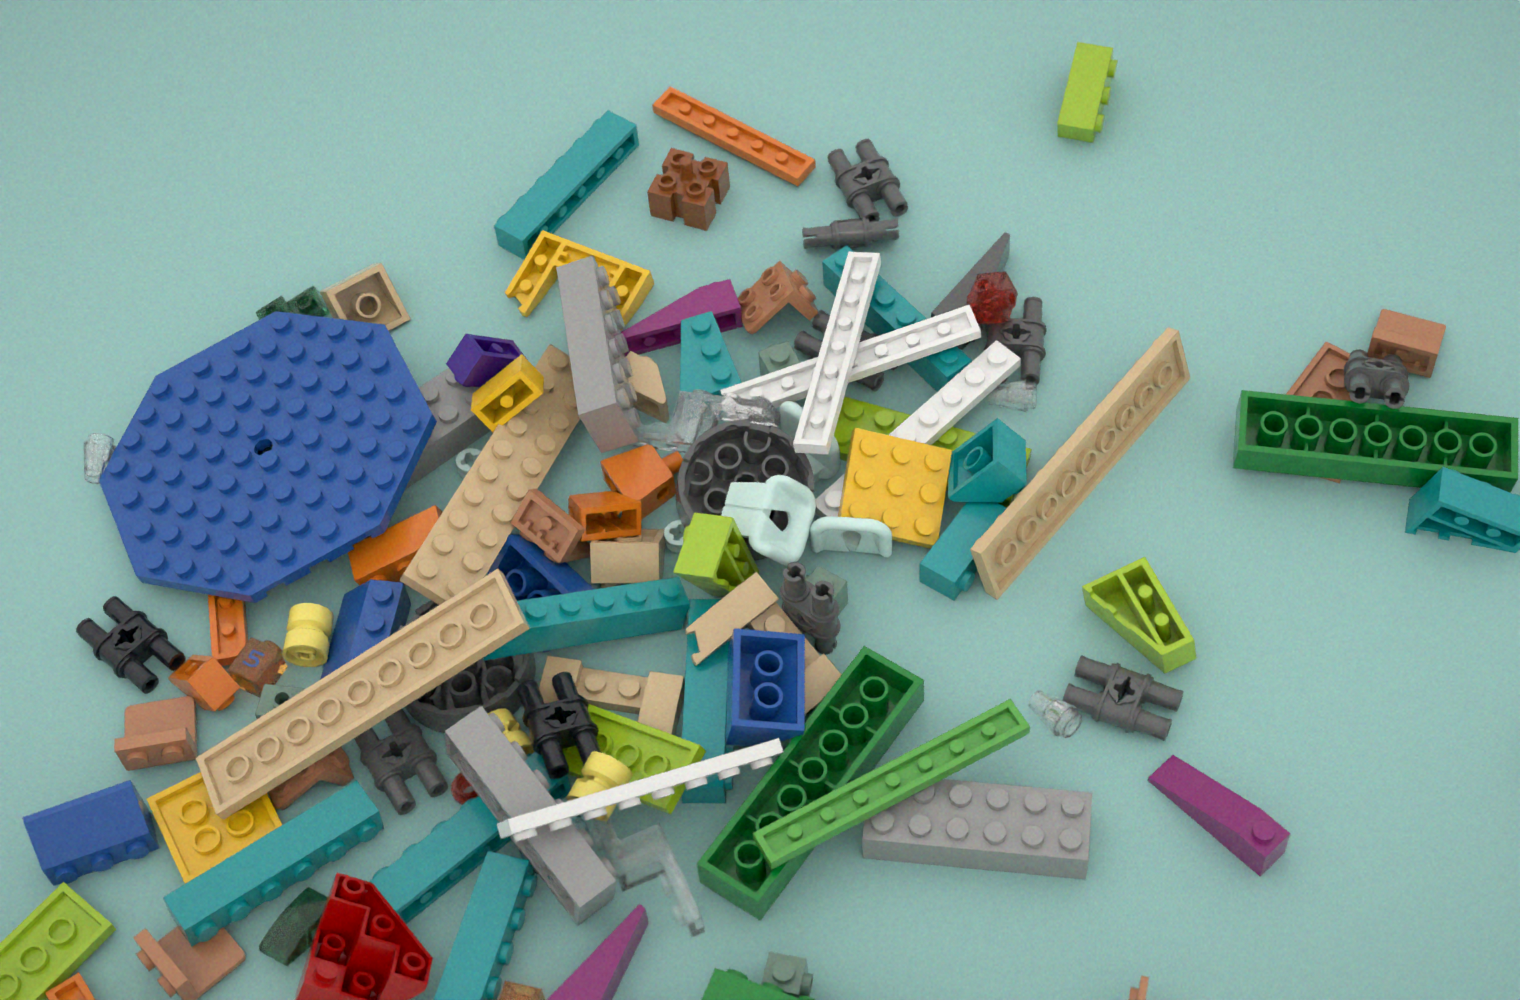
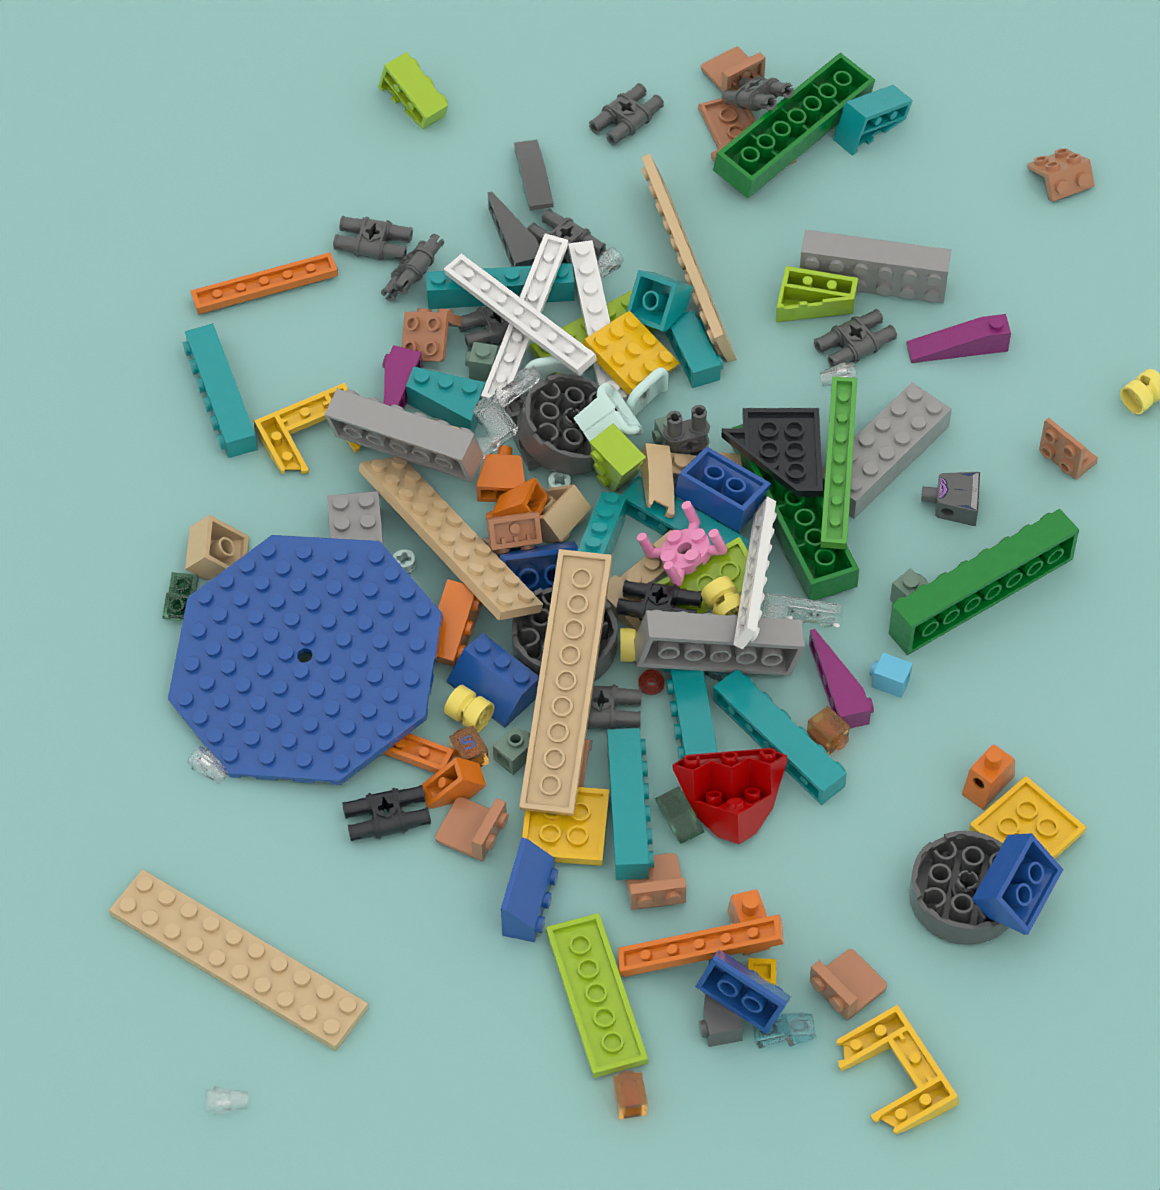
camera: 60 degrees left, 0 degrees up
dark purple slope [446,334,528,387] -> none
yellow brick [471,354,544,432] -> none
dark orange brick [647,148,730,231] -> none
clear red brick [966,271,1018,325] -> none
none -> dark grey slope [514,139,554,210]
none -> dark grey pin [589,83,664,146]
none -> bright pink plate [637,501,727,586]
none -> black wing [721,408,823,497]
none -> light grey brick [800,230,951,303]
none -> dark grey torso [921,472,980,526]

